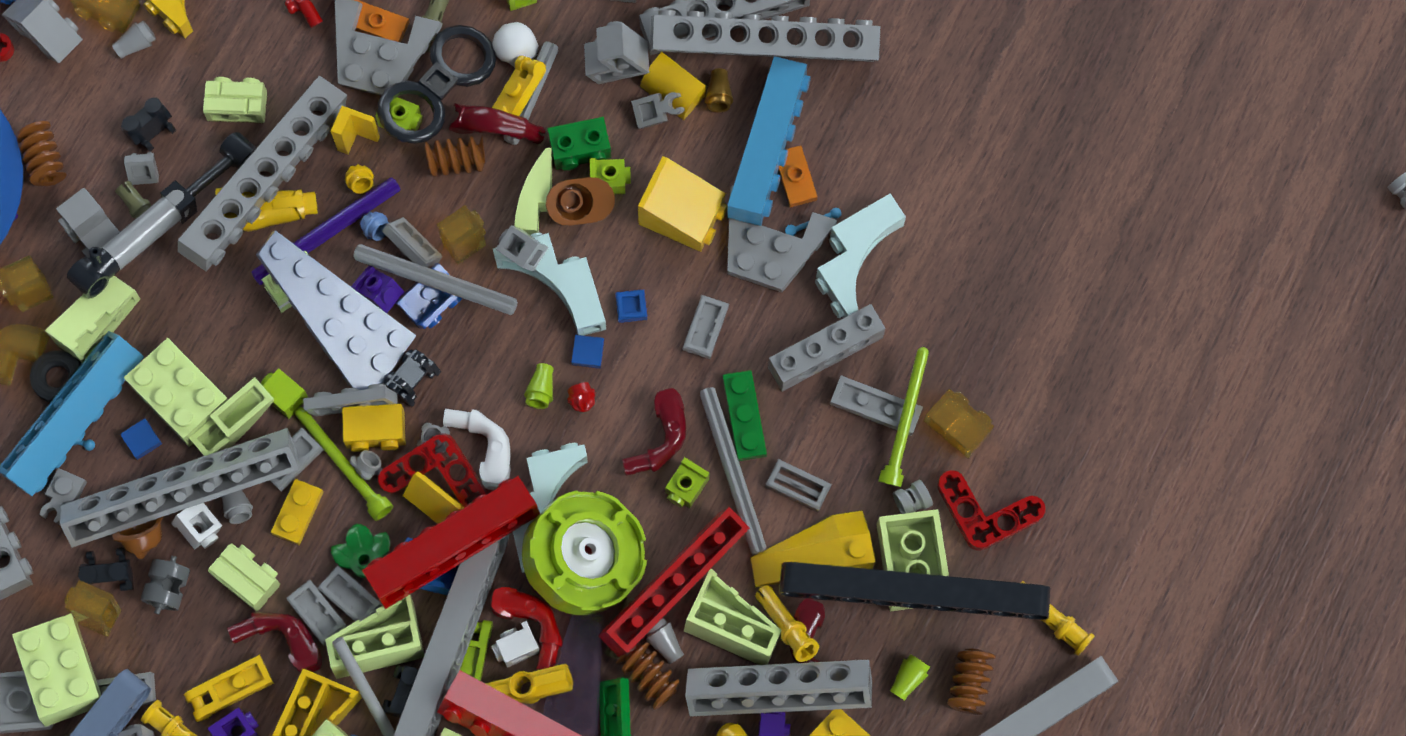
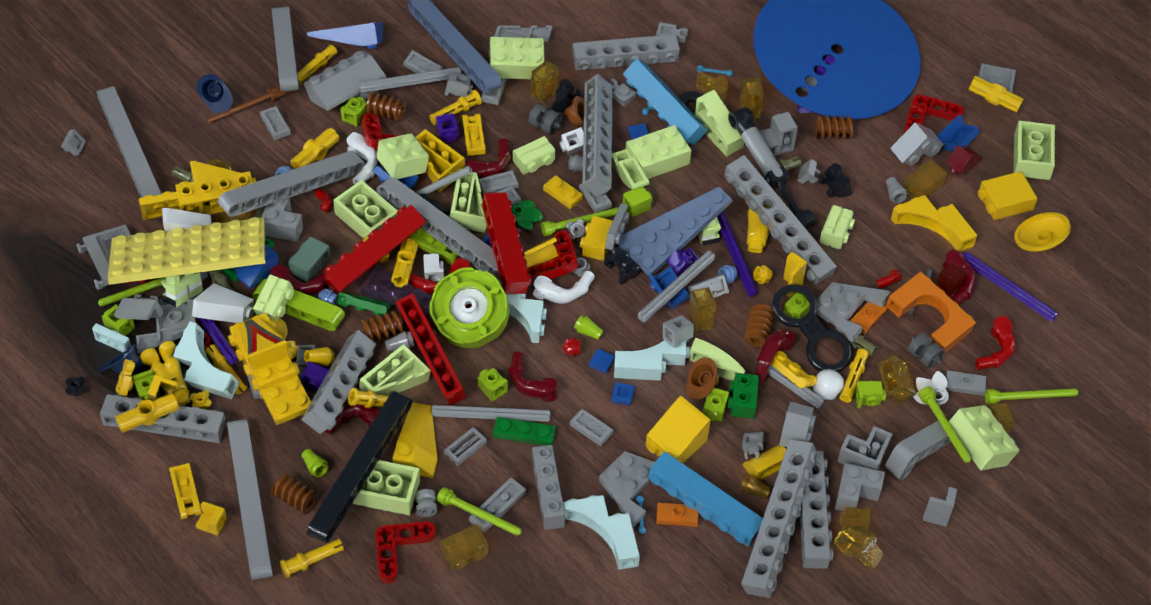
camera: 110 degrees right, 20 degrees down
none -> yellow pin [839,349,869,403]

